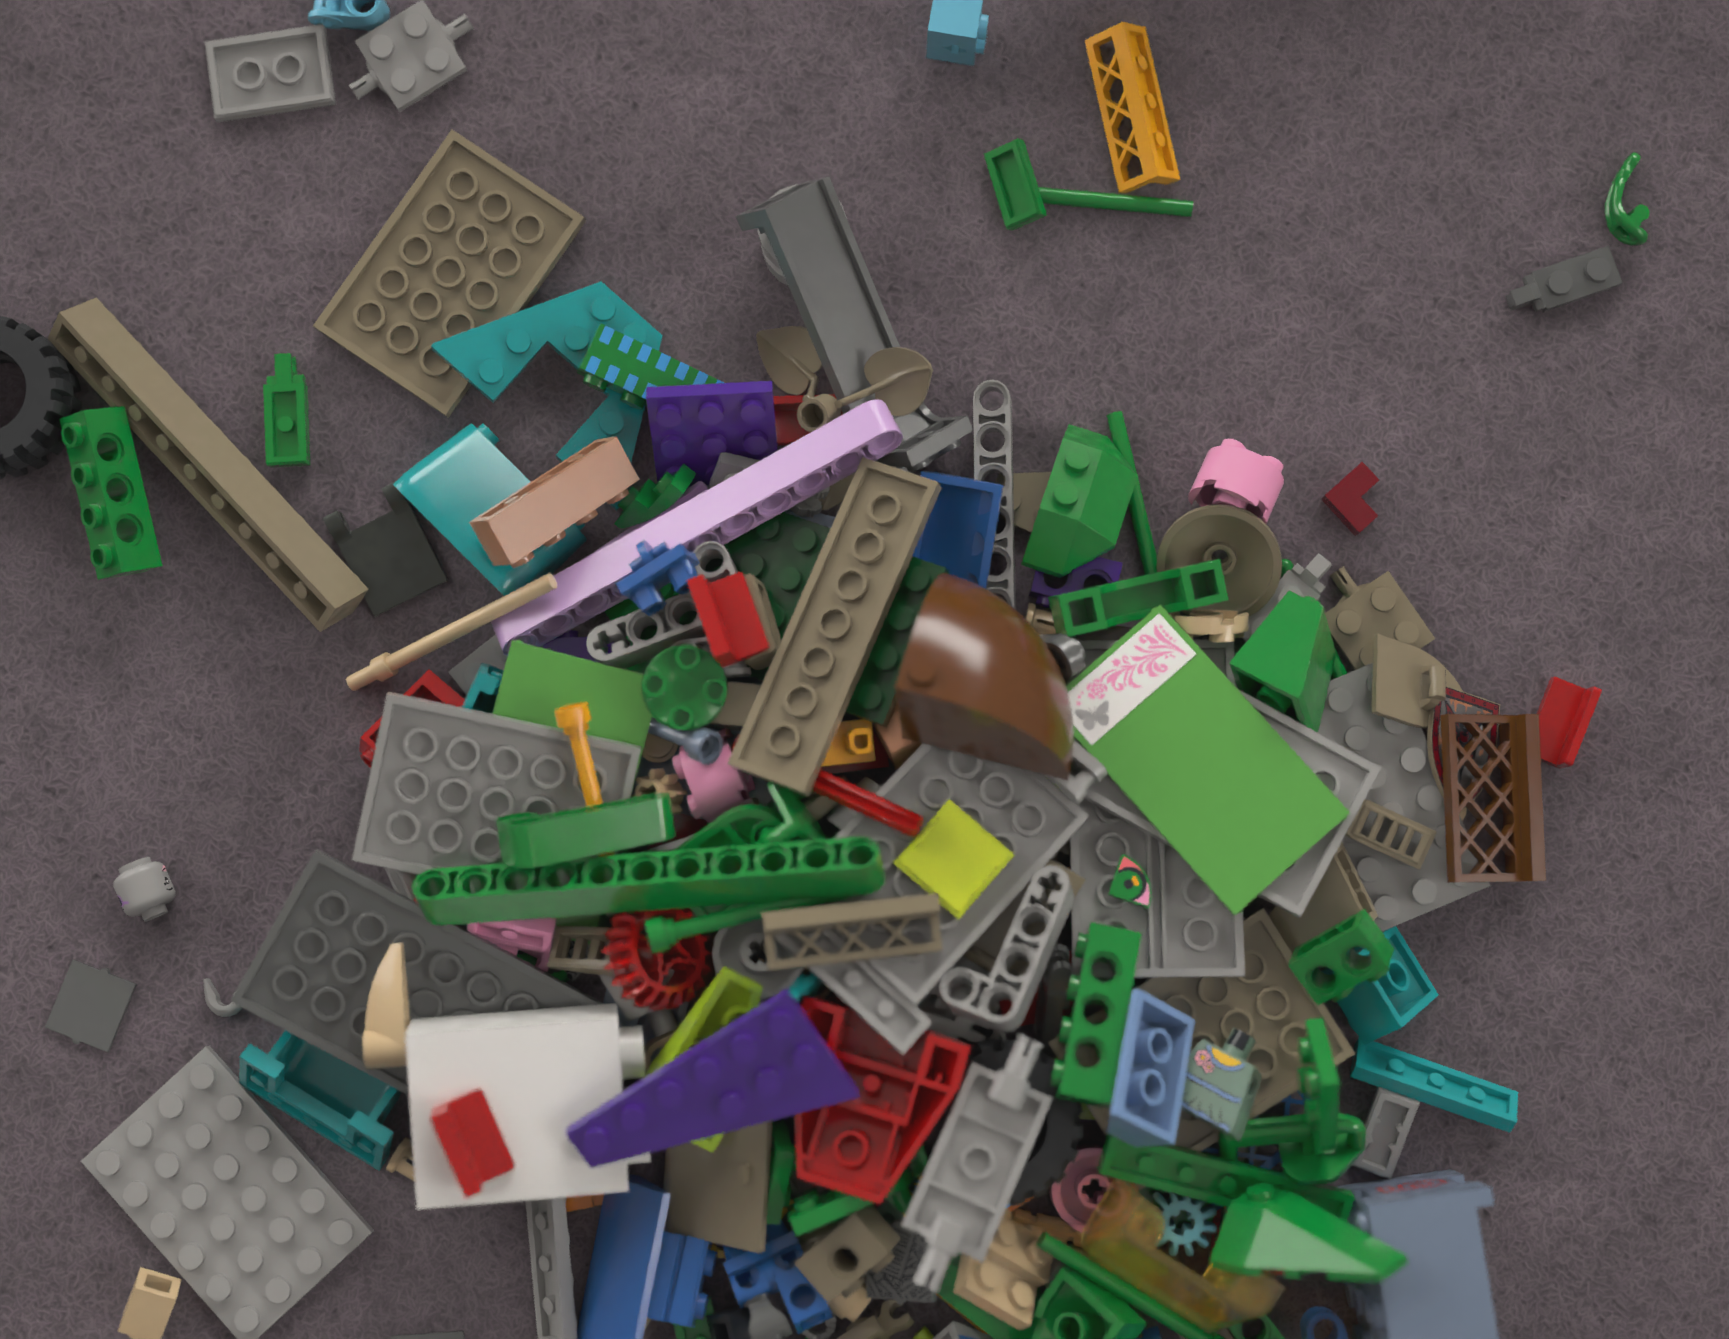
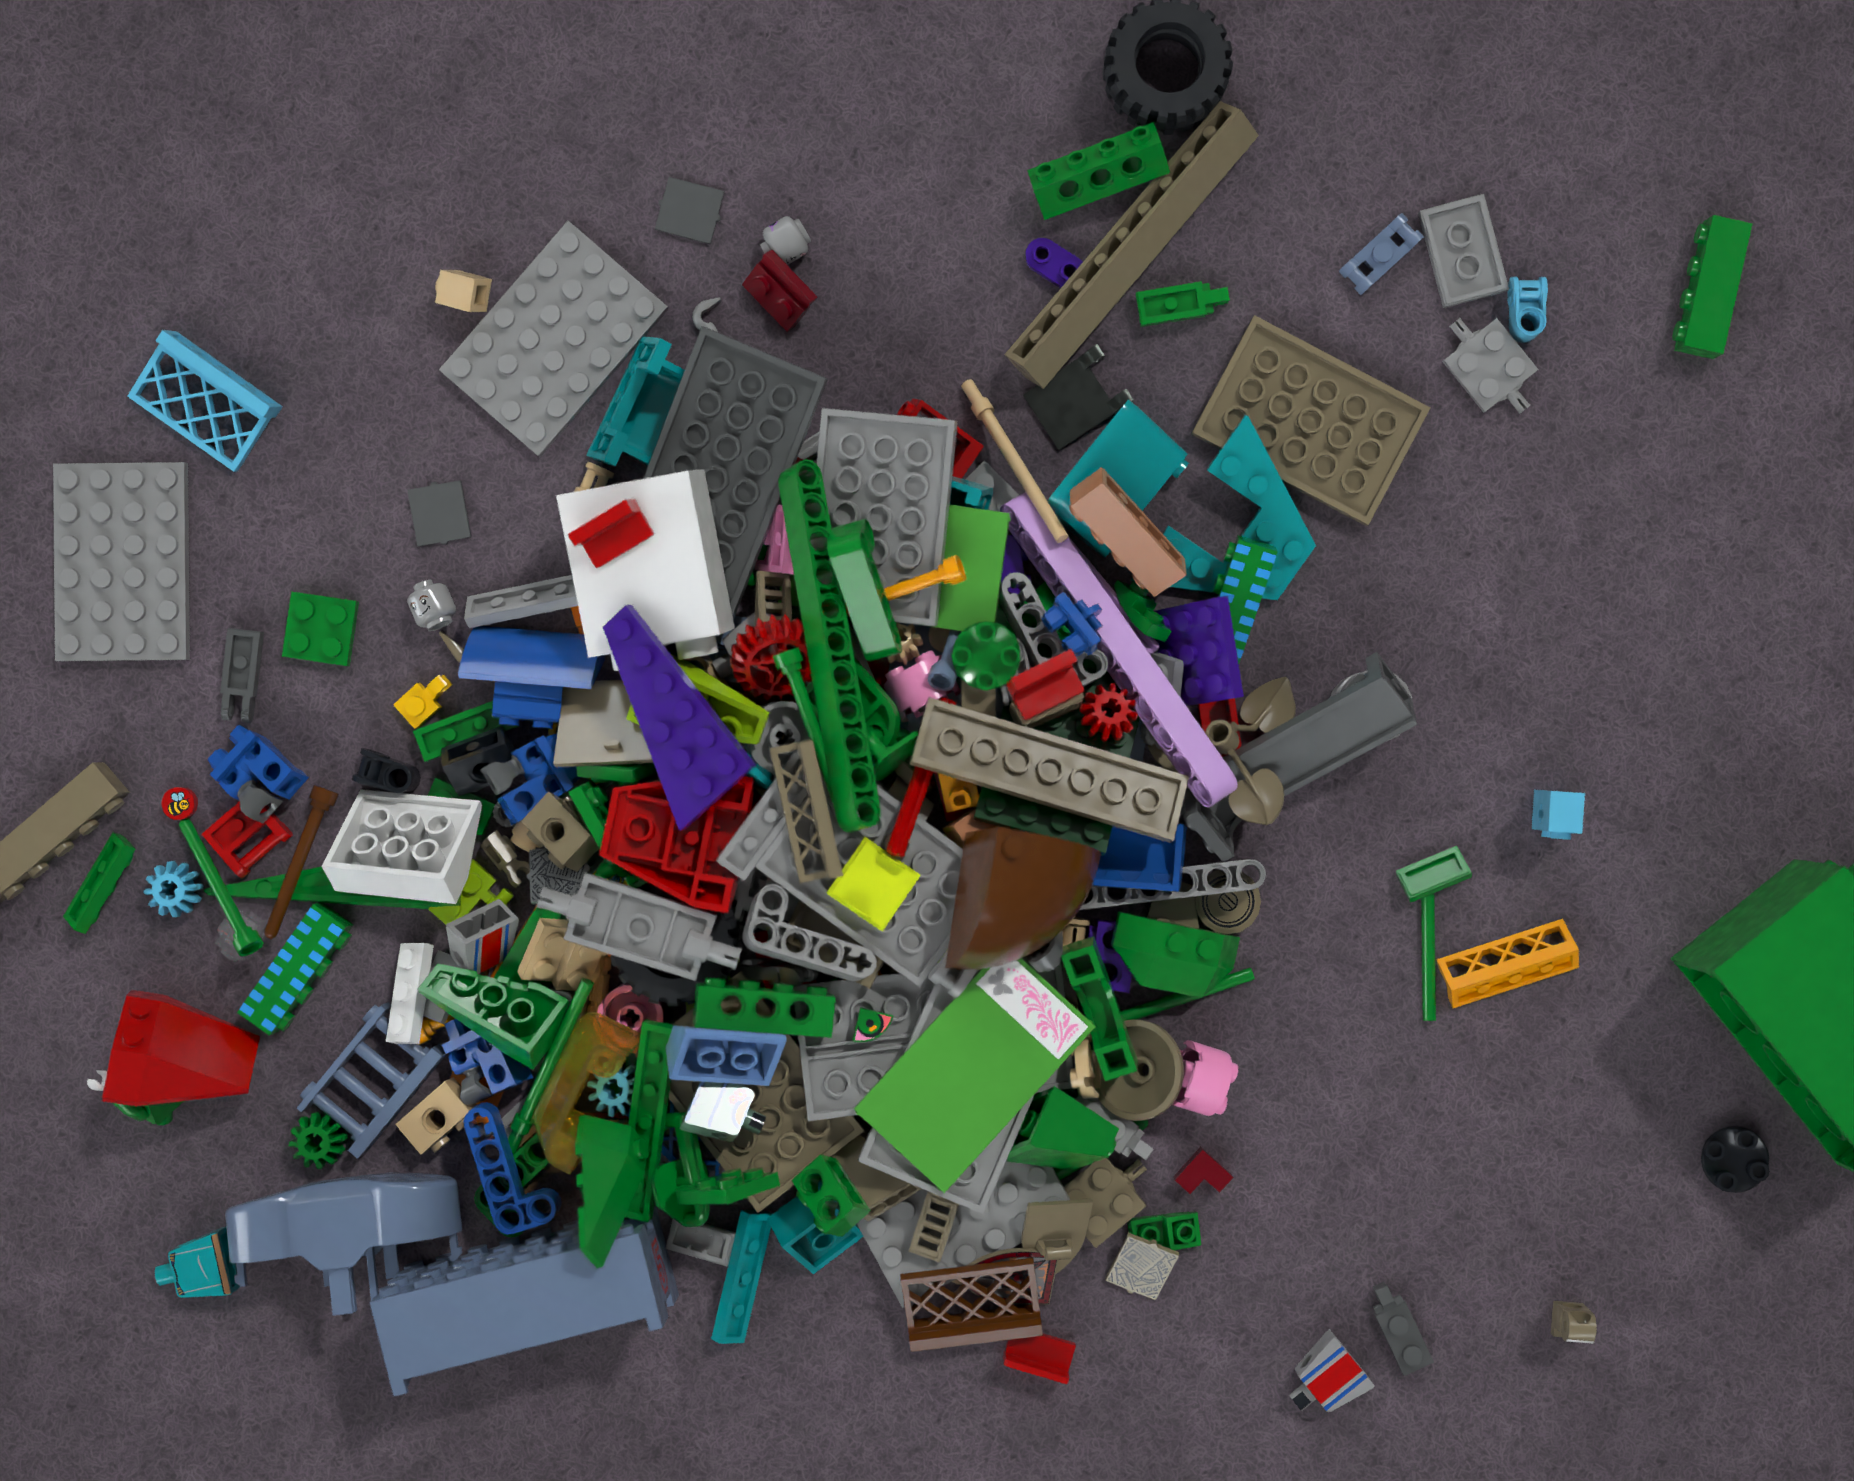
camera: 80 degrees right, 5 degrees up
tan piece [363,943,411,1069] -> none
green piece [1604,152,1650,246] -> none
none -> dark red plate [742,250,818,332]
none -> dark purple plate [1025,238,1083,288]
none -> red gear [1079,683,1138,742]
none -> dark tan piece [1105,1232,1179,1300]
none -> green slope [1127,1212,1201,1250]
none -> dark tan tile [1195,869,1261,934]
none -> torso [1289,1329,1375,1412]
none -> sand blue plate [1338,213,1424,295]
none -> dark tan leg [1551,1301,1596,1344]

